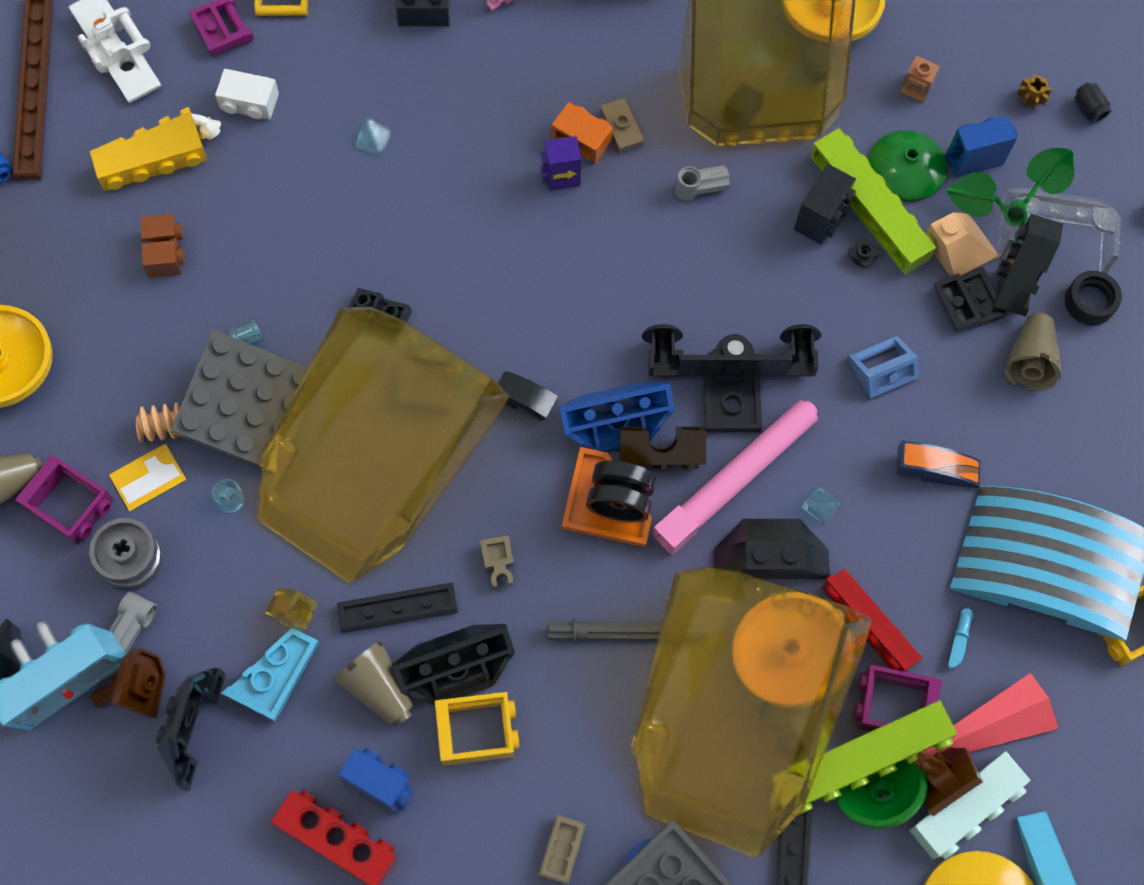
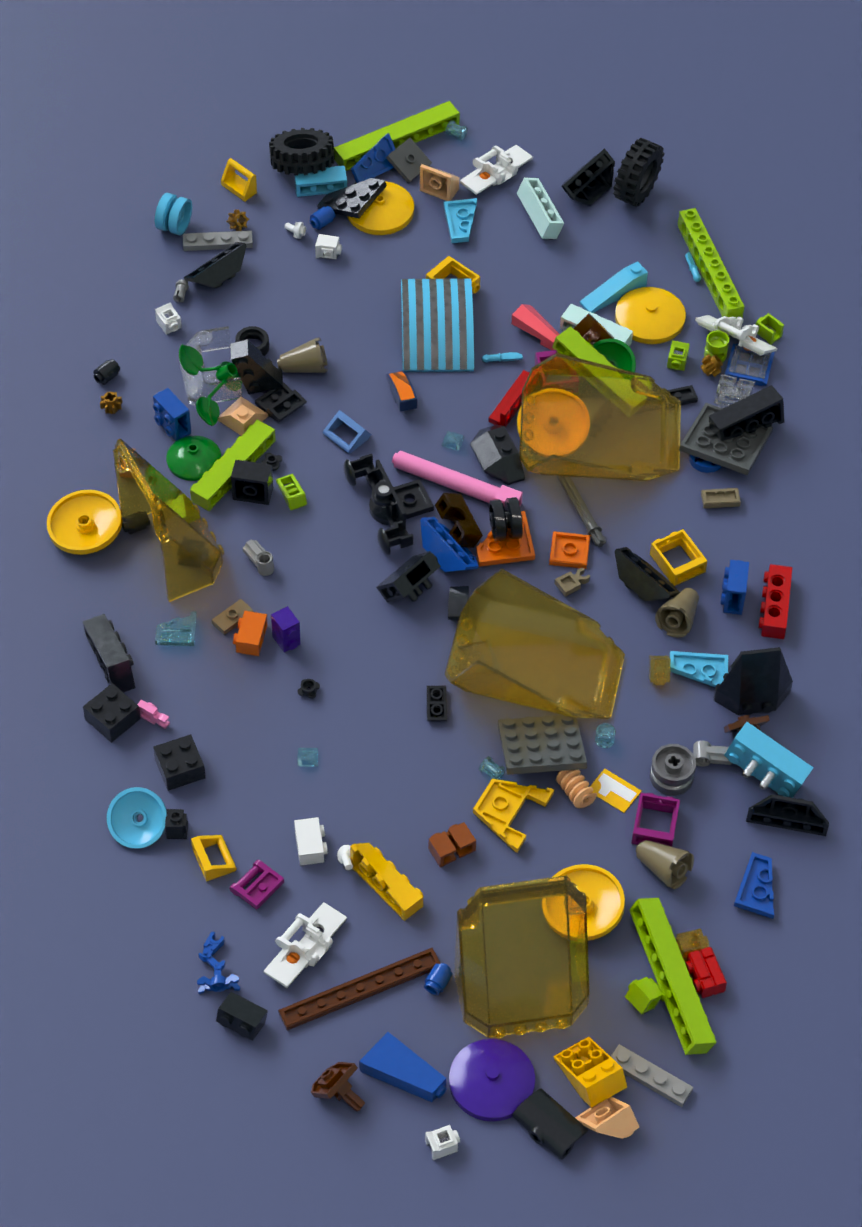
camera: 110 degrees left, 15 degrees down
black tile [337,582,458,633] -> none
none -> clear light blue wing [155,611,197,646]
none -> lime slope [276,474,307,510]
none -> black plate [298,679,320,699]
none -> black piece [376,551,441,602]
none -> yellow wing [473,779,554,853]
none -> orange tile [549,531,590,569]

